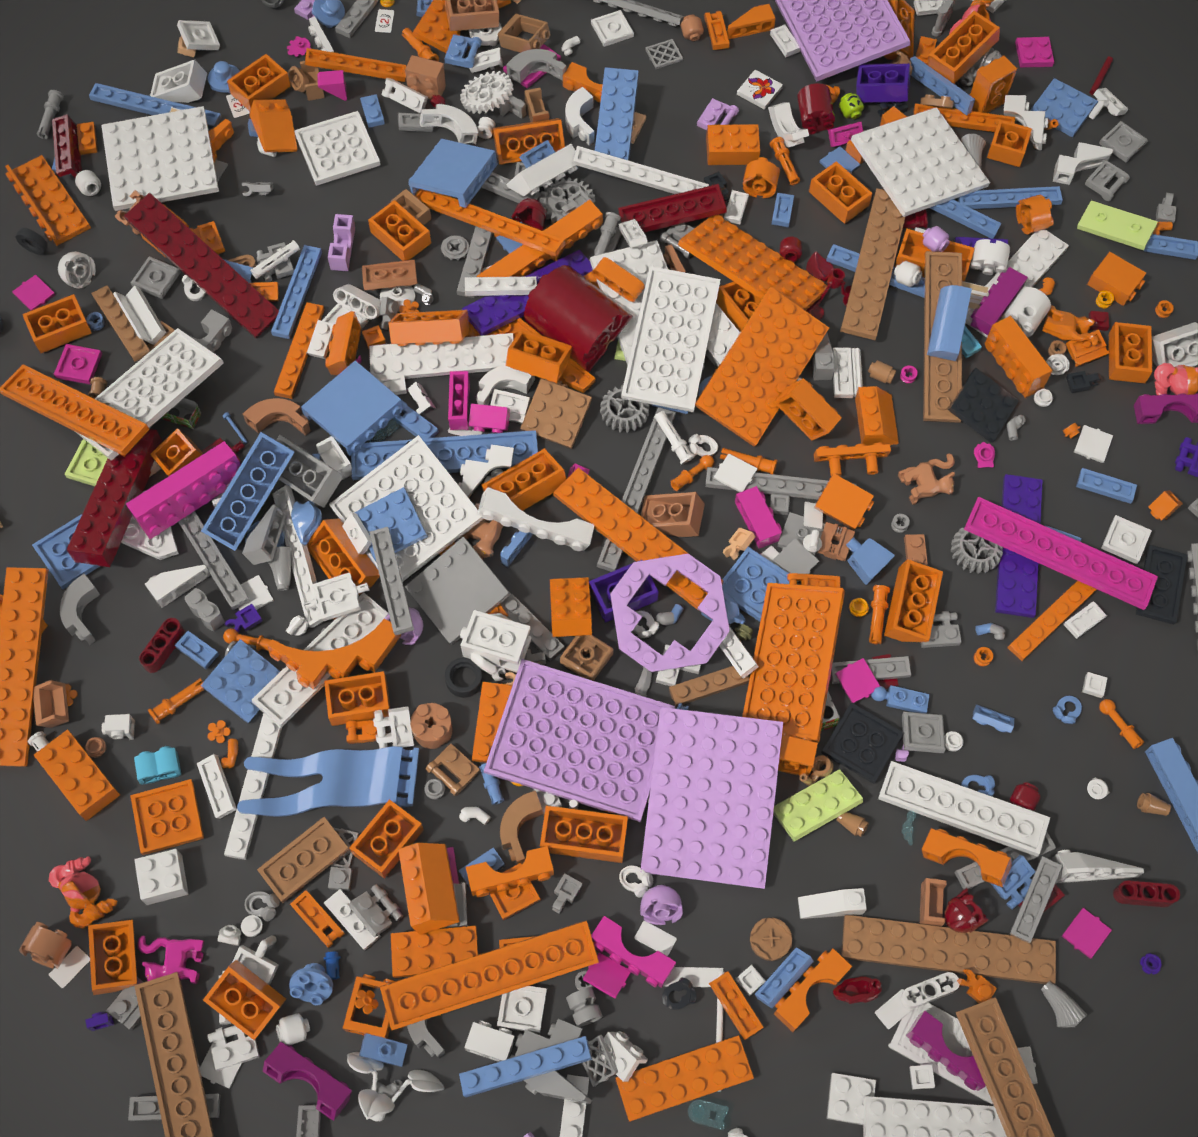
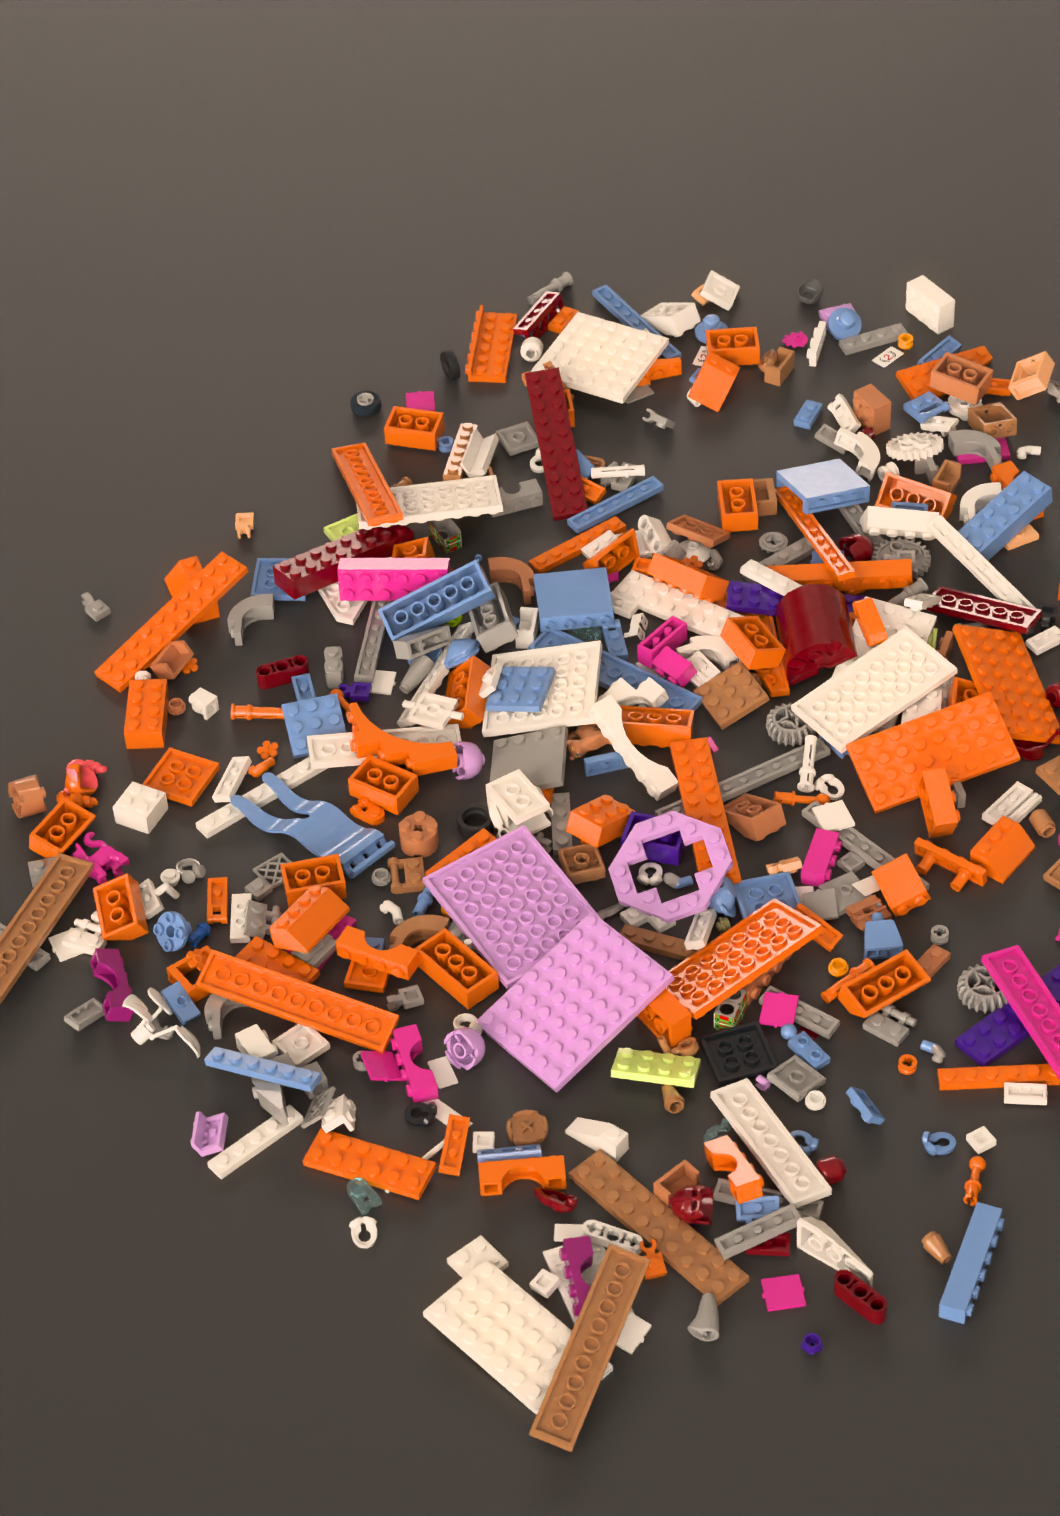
camera: 45 degrees right, 20 degrees down
white sticker [49,946,90,988] -> none
dark pink plate [54,344,102,385] -> none
white cylinder [58,251,96,289] -> none
dark purple plate [85,1012,114,1031] -> none
medium azure brick [134,746,181,785] -> none
white slope [145,565,210,608] -> none
orange plate [190,221,225,254] -> none
white plate [218,925,241,946] -> none
medium nougat plate [257,817,350,903] -> none
white head [276,1013,310,1045] -> none
white plate [286,615,308,636] -> none
white plate [294,111,380,186] -> none
orange plate [305,48,406,82] -> none
dark pink slope [317,70,347,101] -> none
lavender arch [328,214,355,271] -> none
light grey plate [369,527,414,635] -> none
white plate [373,707,414,749] -> none
orange pin [402,28,439,62] -> none
light grey wheel [566,987,603,1027] -> none
orange pin [720,448,778,475] -> none
white plate [803,530,822,552] -> none
light grey slope [811,333,835,380] -> none
nougat animal [898,453,955,505] -> none
white plate [1087,777,1110,799] -> none

